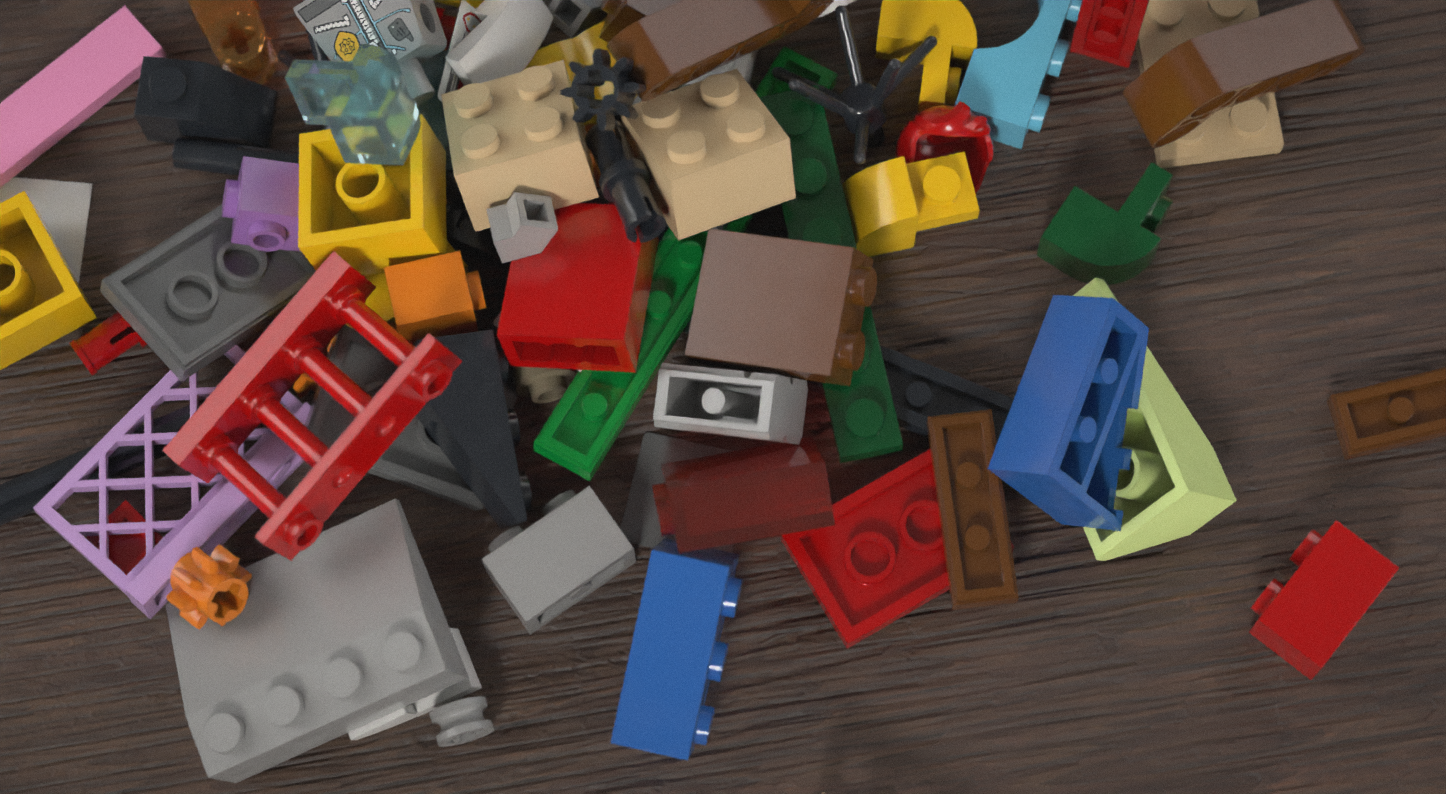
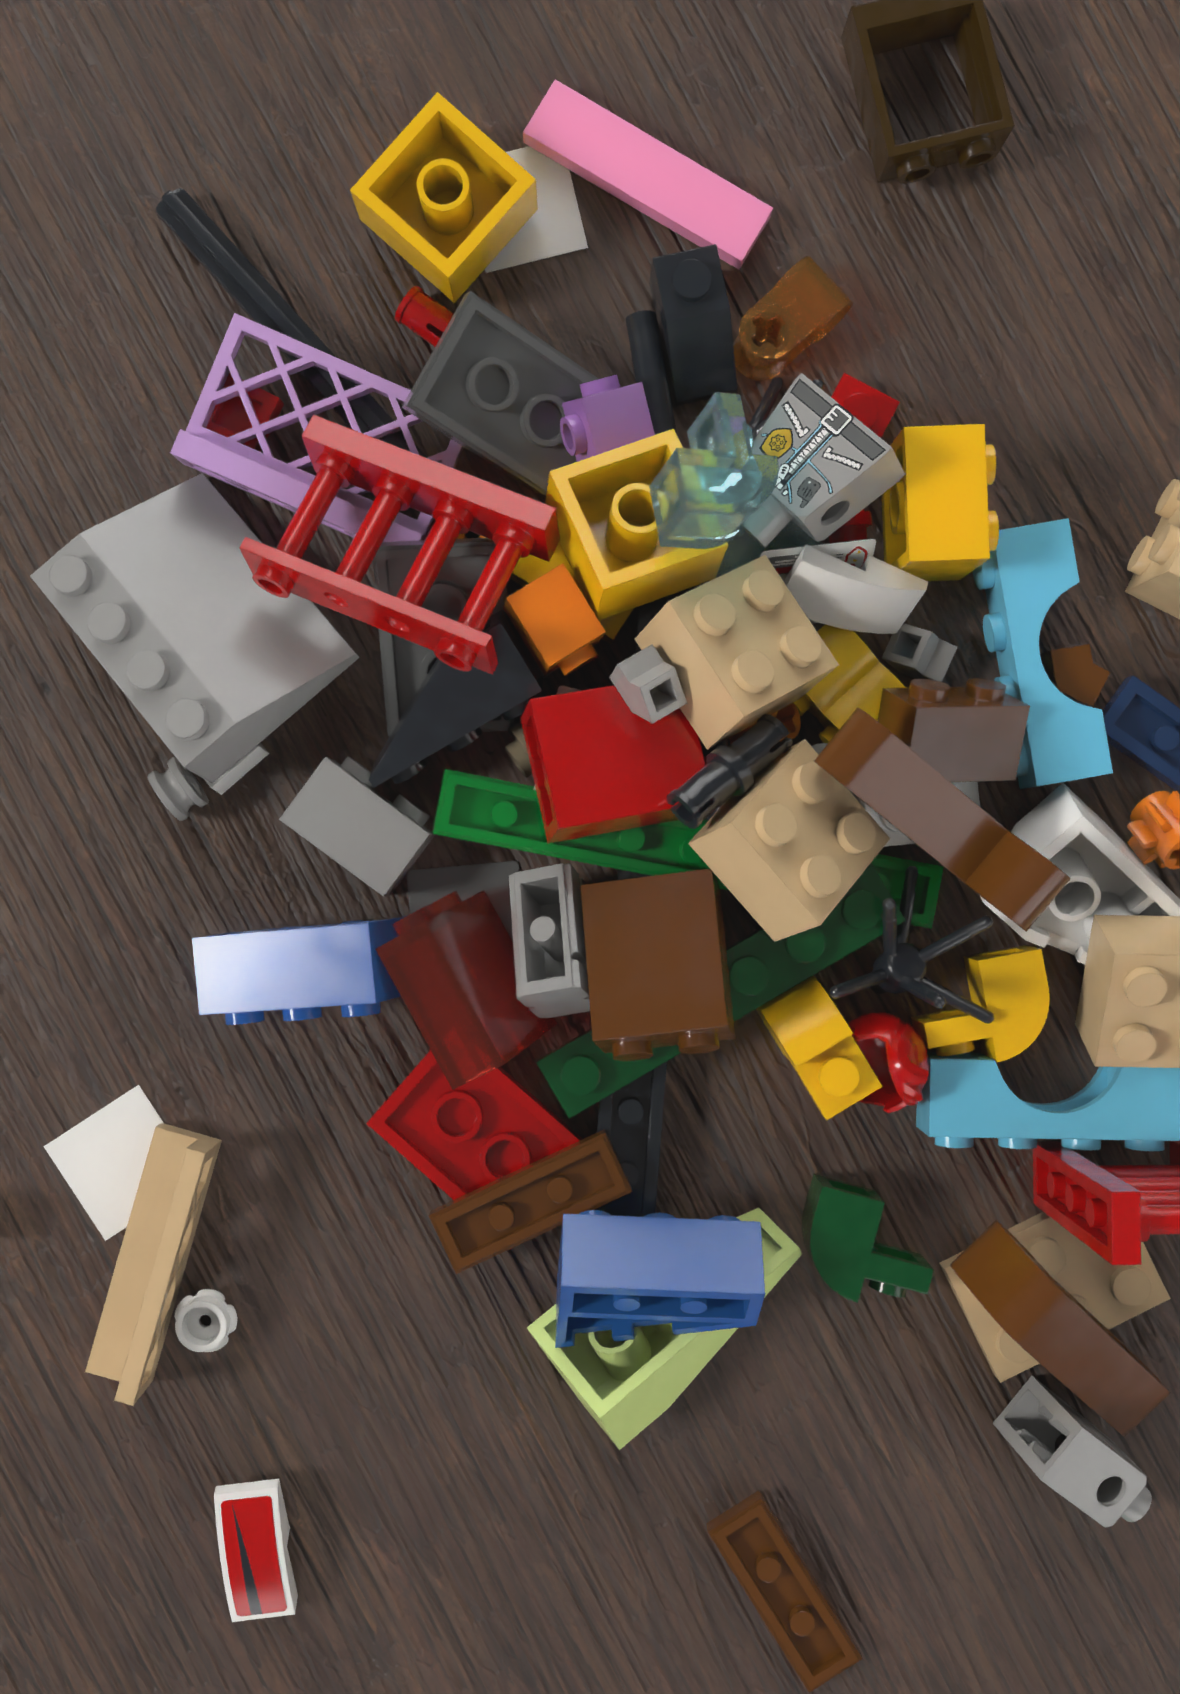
camera: 65 degrees right, 15 degrees up
orange gear [166,544,252,630] -> none
black gear [560,49,647,132] -> none
red brick [1249,520,1399,680] -> none
none -> light grey torso [993,1375,1152,1528]

